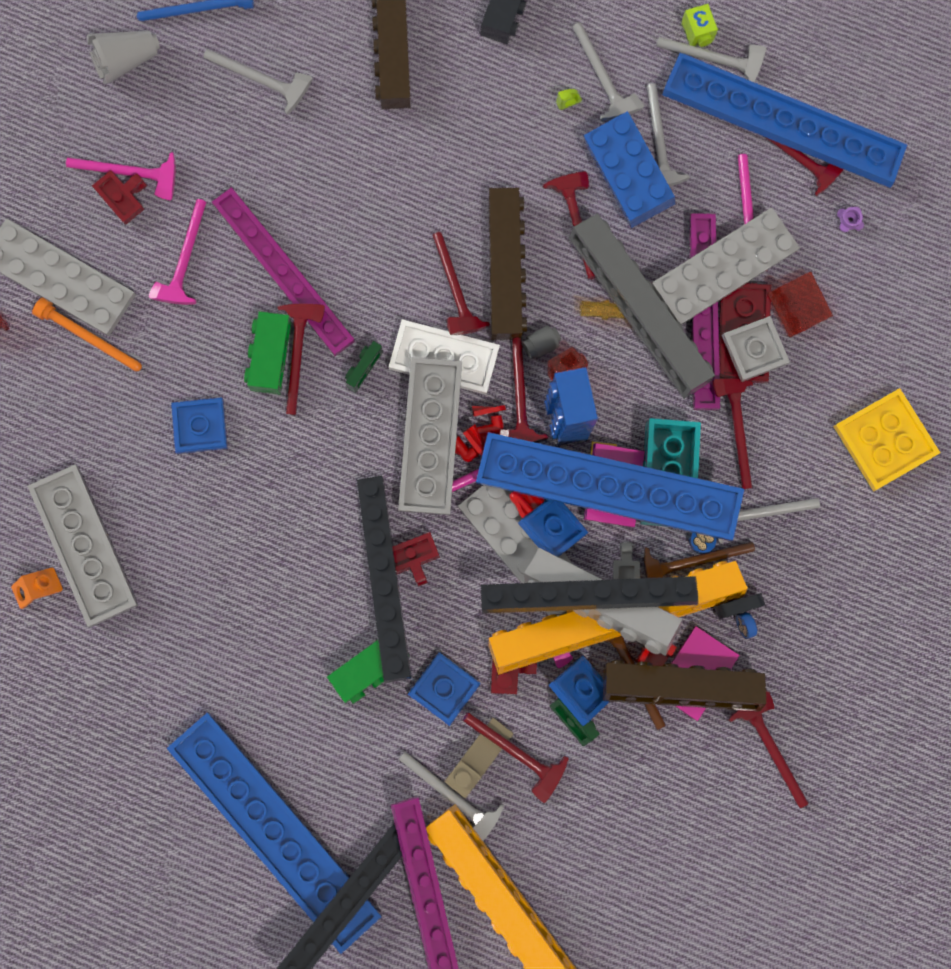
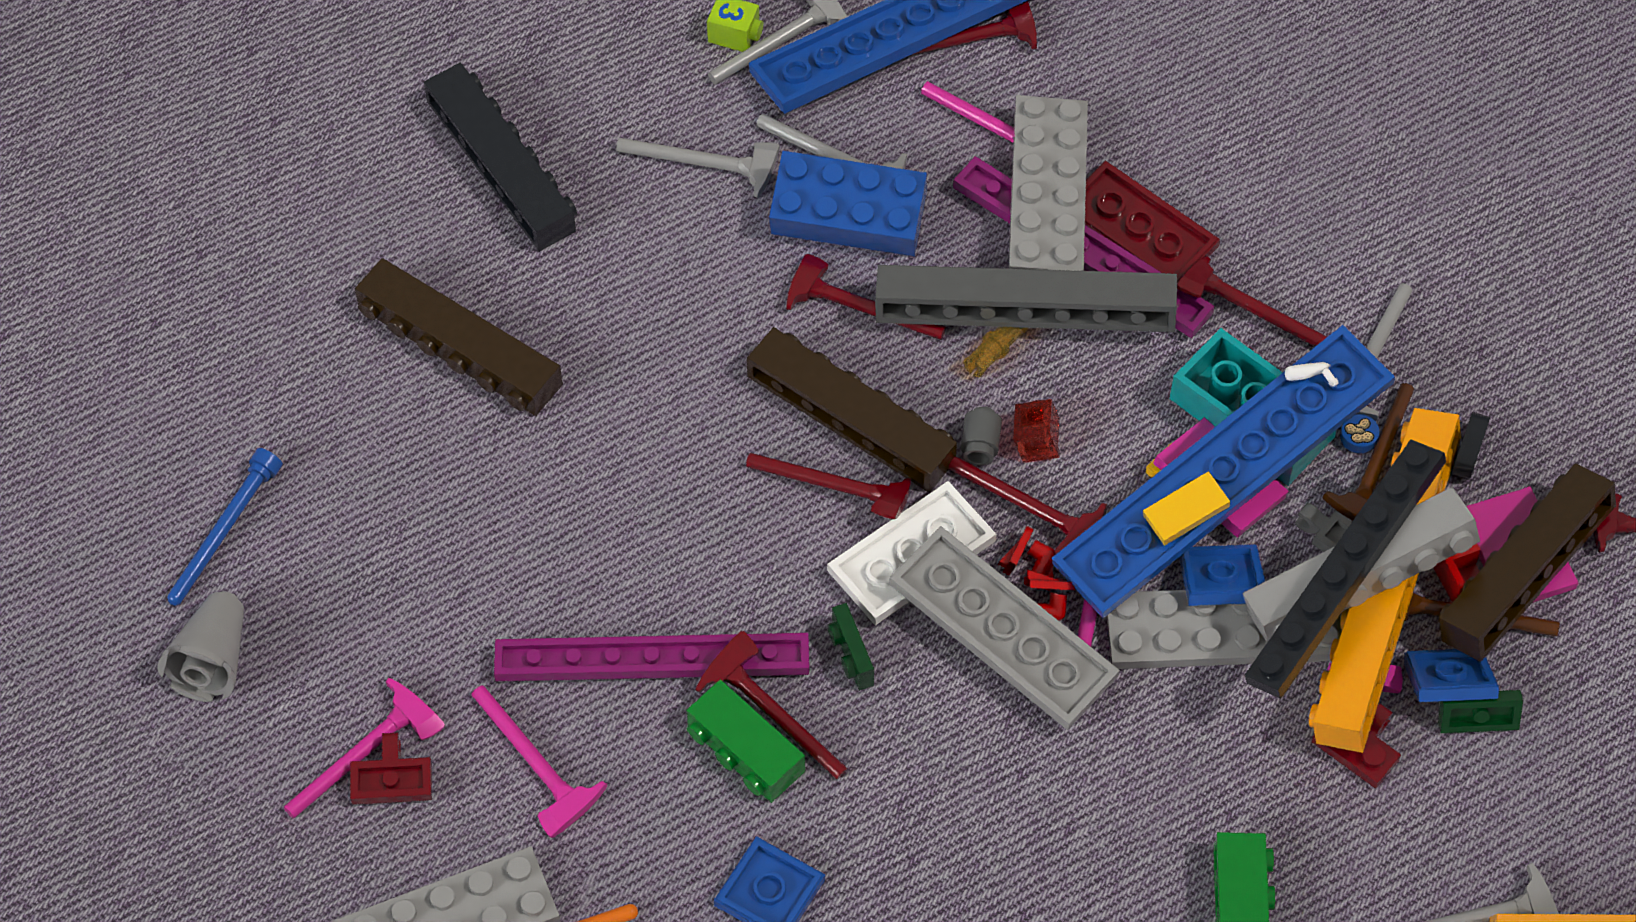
camera: 45 degrees left, 20 degrees down
light grey piece [204,49,312,115] -> none
black plate [357,475,412,683] -> none
dark red plate [393,532,440,587] -> none
blue tile [408,652,481,726] -> none
dark tan slope [444,718,513,799] -> none
dark red piece [462,712,569,803] -> none
red piece [509,492,545,518] -> none
blue brick [544,367,598,446] -> none
lime tile [556,89,582,110] -> none
light grey plate [722,316,790,382] -> none
blue tile [736,612,757,639] -> none
clear red hinge [767,271,833,338] -> none
yellow plate [833,388,940,492] -> none
medium lavender plate [837,207,864,232] -> none
none -> yellow tile [1143,471,1230,546]
none -> white piece [1285,362,1339,387]

